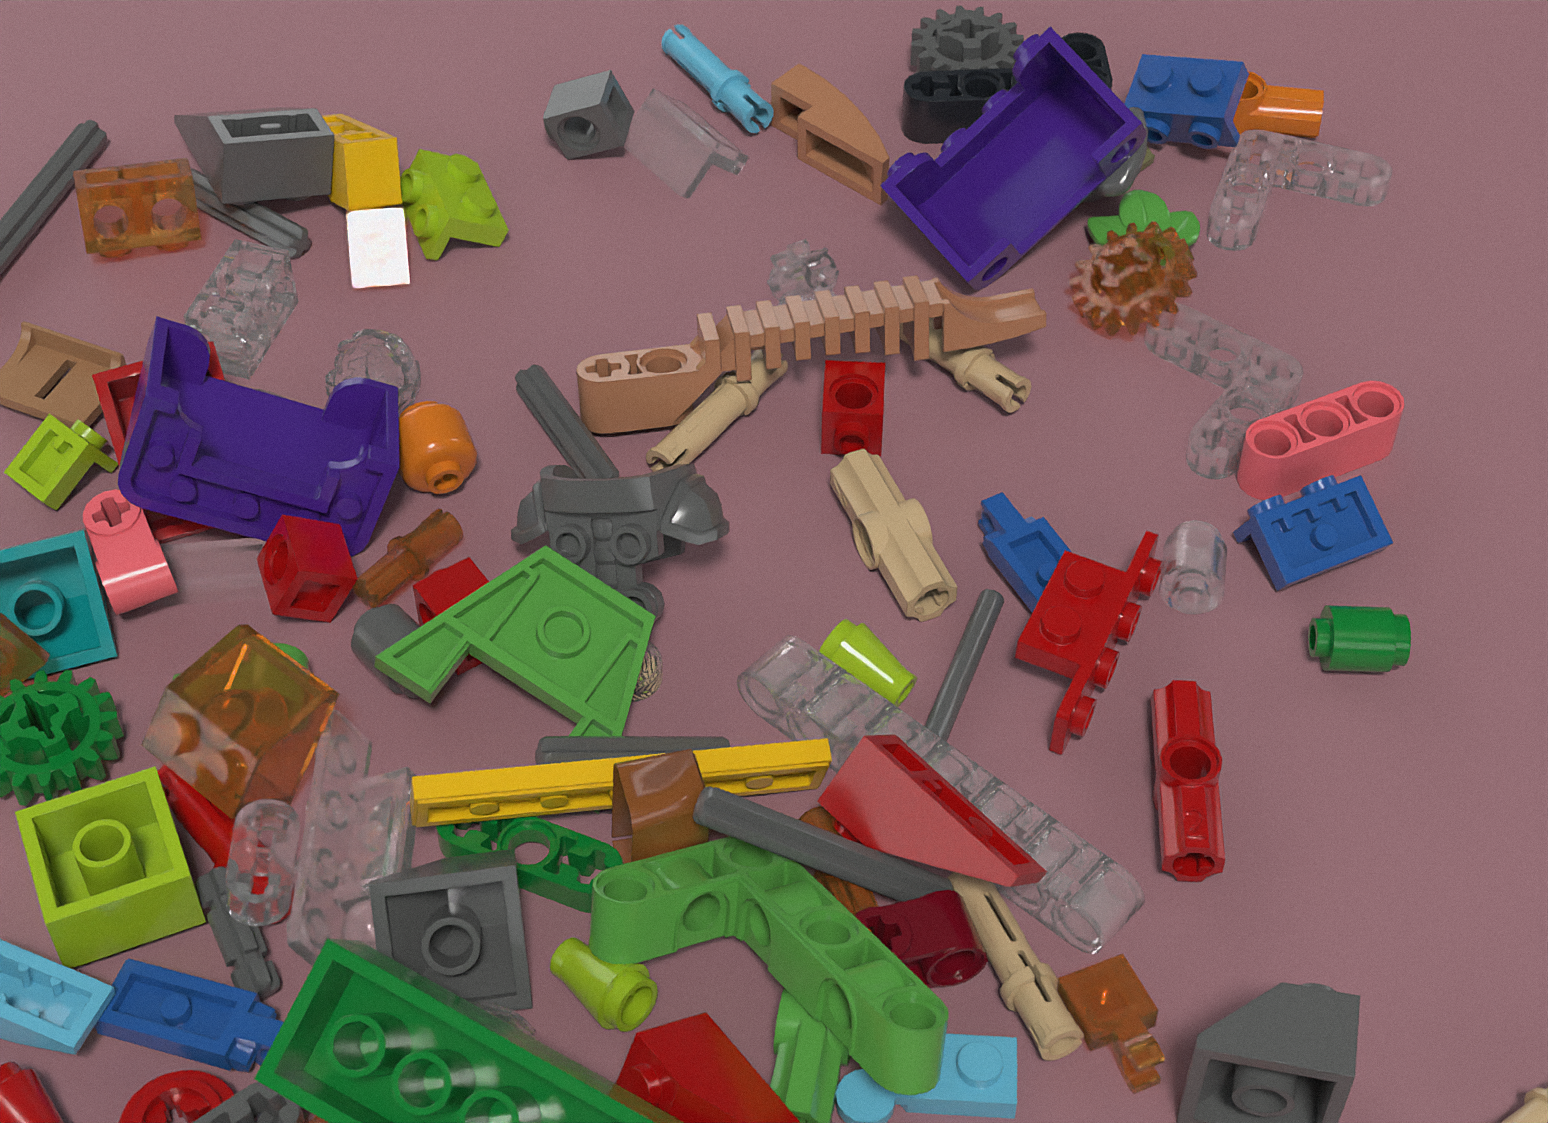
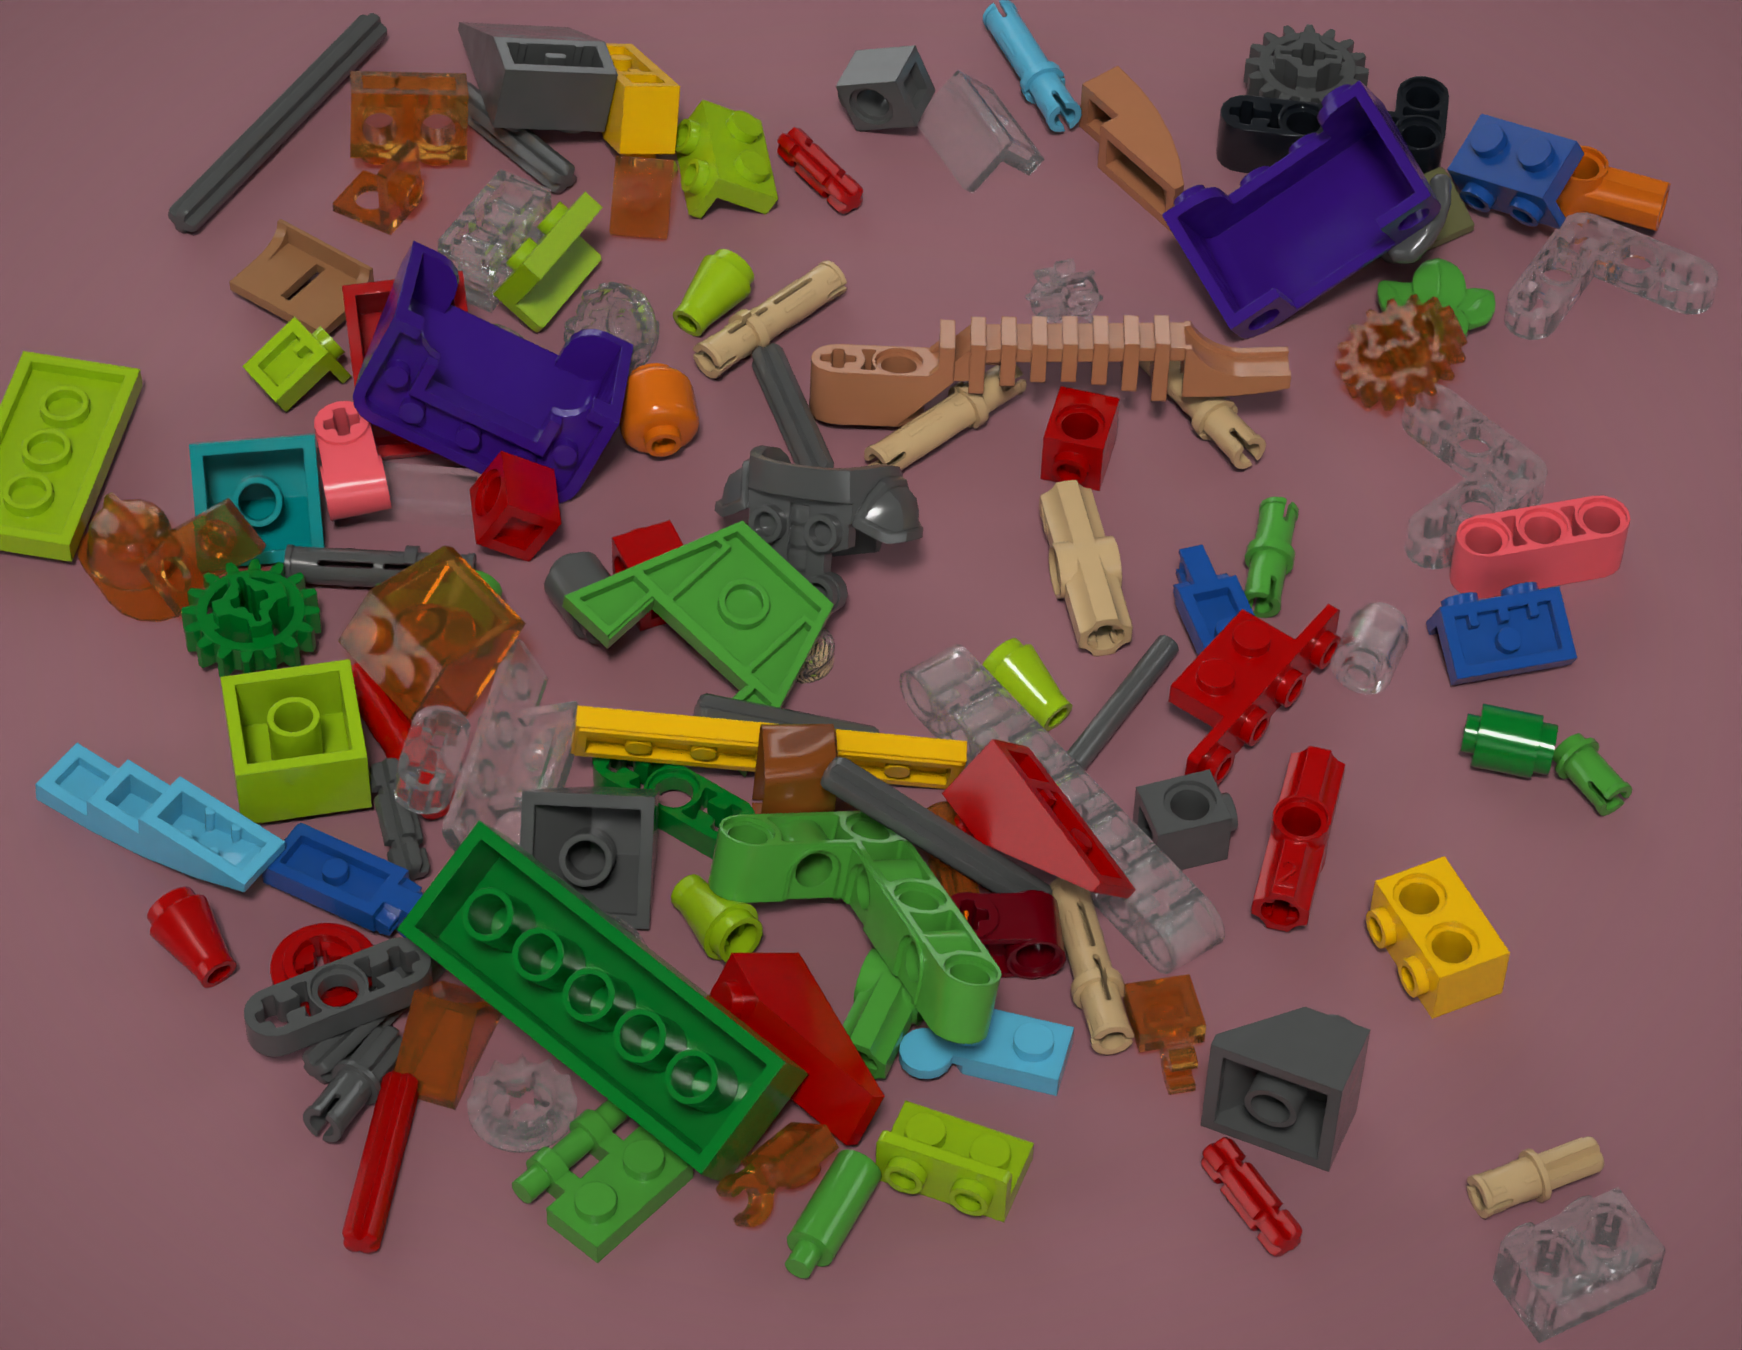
camera: 10 degrees right, 0 degrees up
clear orange axle [353,509,463,608] -> none
none -> dark grey pin [284,544,477,588]
none -> clear orange bracket [332,140,424,235]
none -> lime bracket [493,192,603,332]
none -> lime cone [673,249,754,336]
none -> tan pin [693,260,847,378]
none -> red axle [777,127,863,214]
none -> dark grey brick [1132,769,1238,877]
none -> bright green pin [1244,496,1299,618]
none -> yellow brick [1366,856,1510,1019]
none -> bright green pin [1552,733,1633,816]

